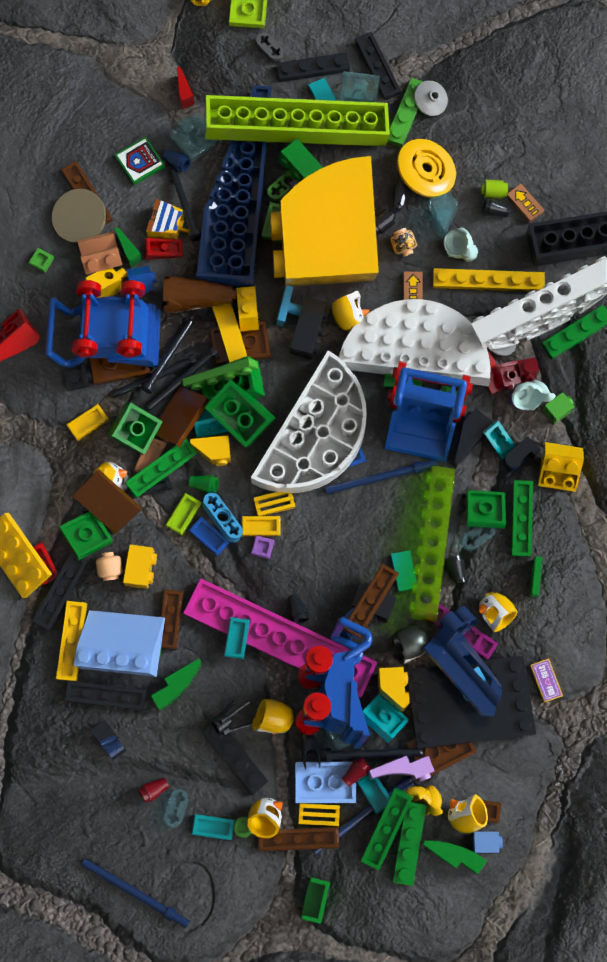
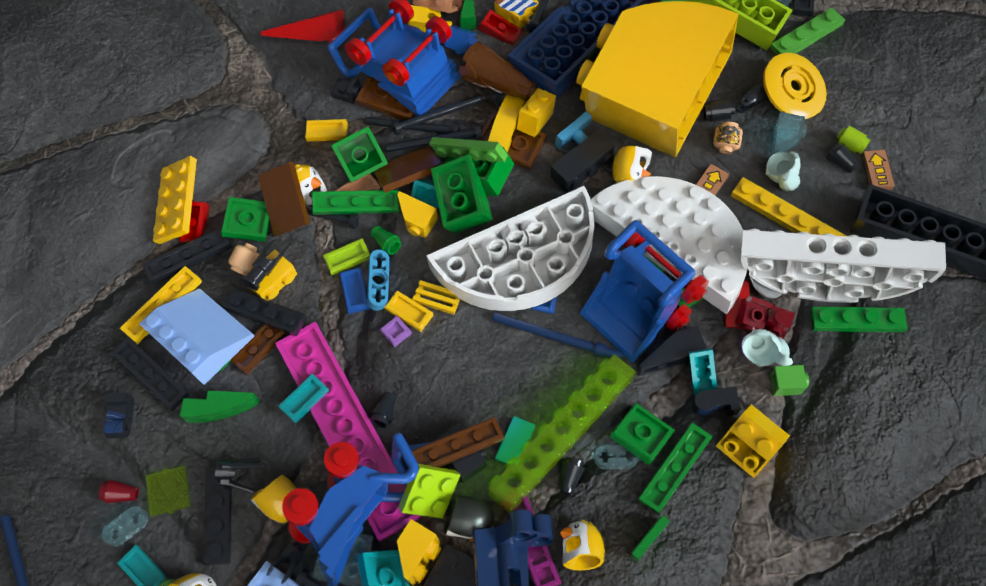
camera: 40 degrees right, 10 degrees down
light grey dish [414,81,448,116] -> none
none -> clear neon green piece [146,466,191,517]
none -> black plate [222,288,308,337]
none -> black piece [241,242,285,291]
none -> lime plate [398,464,460,519]

